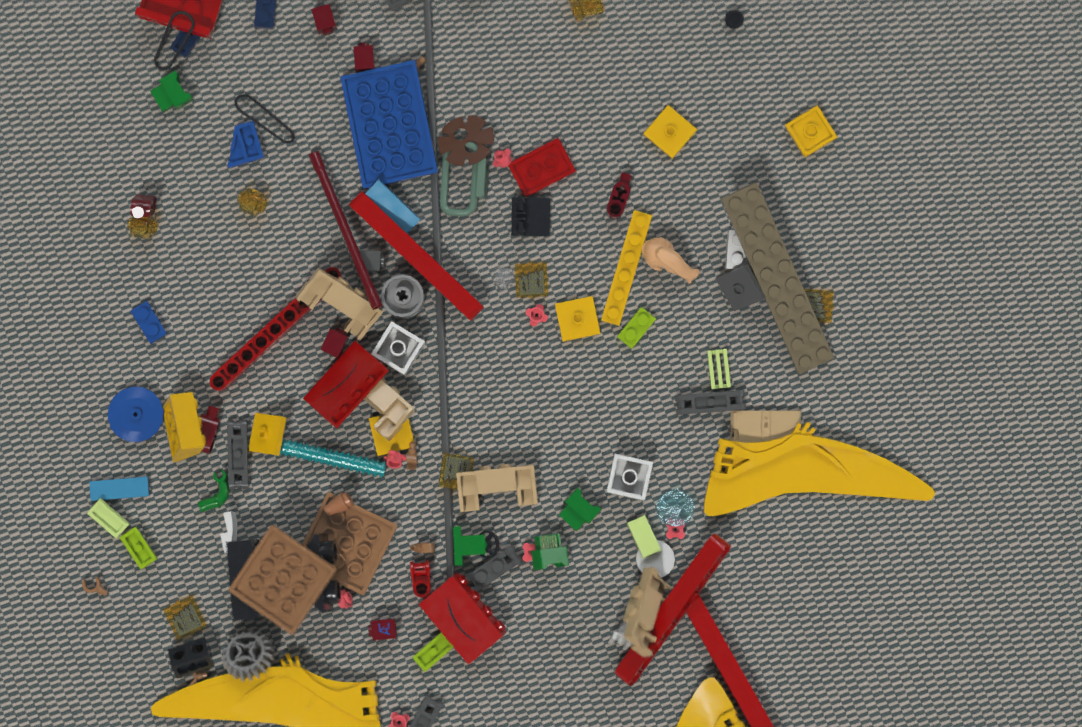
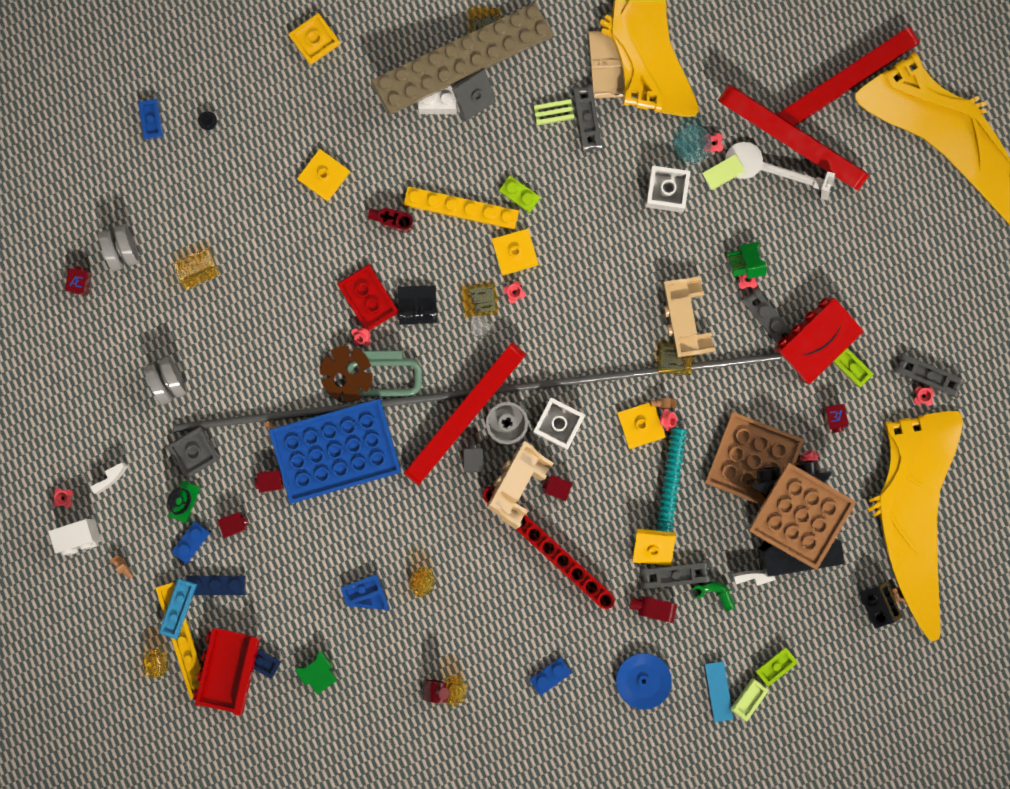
camera: 90 degrees left, 0 degrees up
medium nougat piece [82,576,109,596] -> none
black piece [154,11,195,71] -> none
yellow slope [163,392,206,463] -> none
piece [163,595,207,640] -> none
light grey gear [221,628,274,681] -> none
black piece [234,94,295,144] -> none
red panel [303,341,389,429] -> none
dark red piece [308,151,383,310] -> none
nougat cone [323,492,354,516] -> none
tan bracket [364,378,415,441] -> none
dark azure tile [365,179,421,233] -> none
medium nougat piece [410,543,435,553] -> none
red piece [410,560,431,598] -> none
green piece [453,526,500,566] -> none
green piece [559,487,602,531] -> none
tan bracket [623,567,671,657] -> none
light nougat hair [642,237,700,284] -> none

